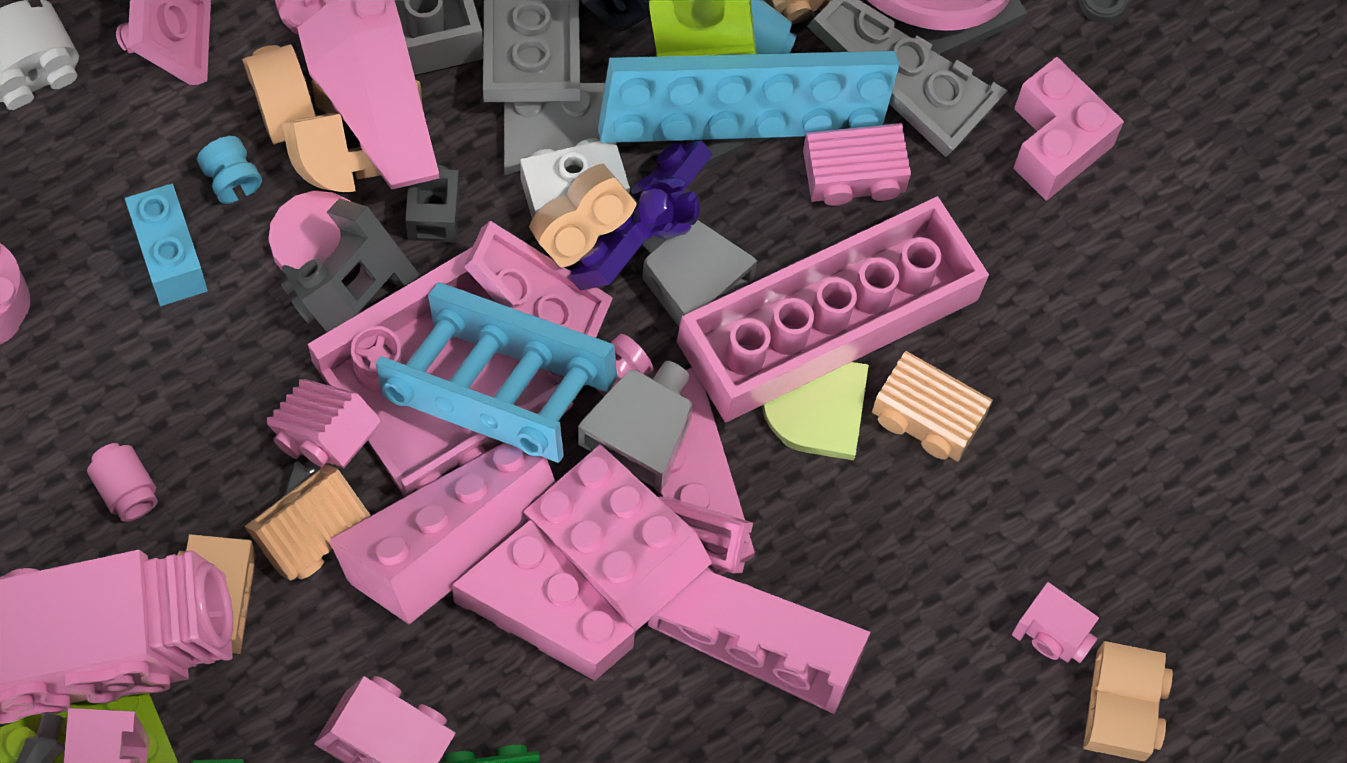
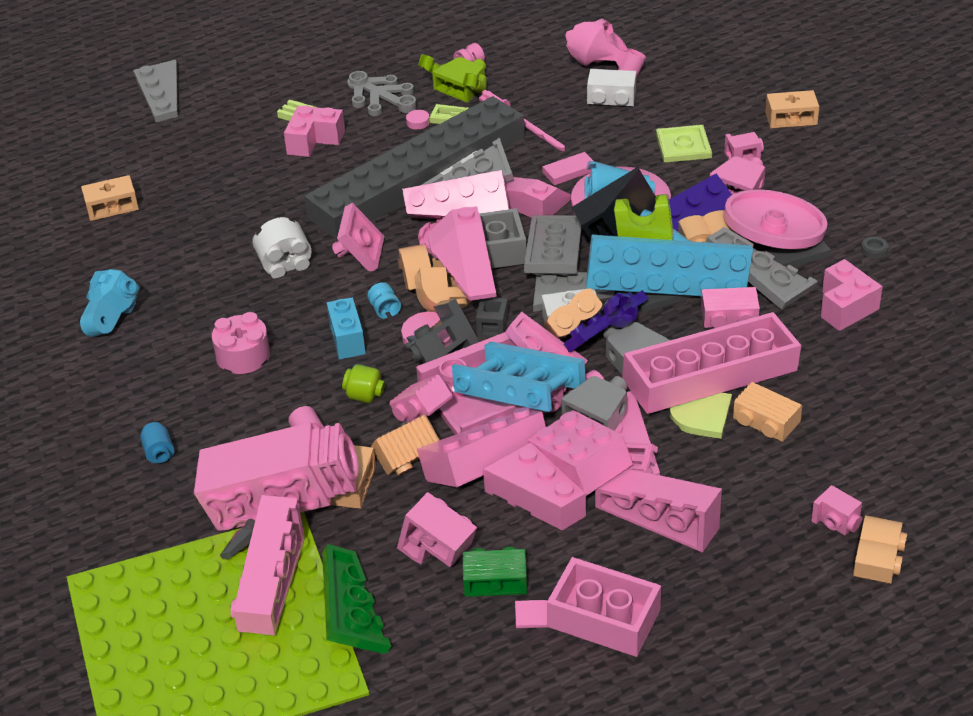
camera: 15 degrees right, 25 degrees down
none -> lime head [342,364,385,403]

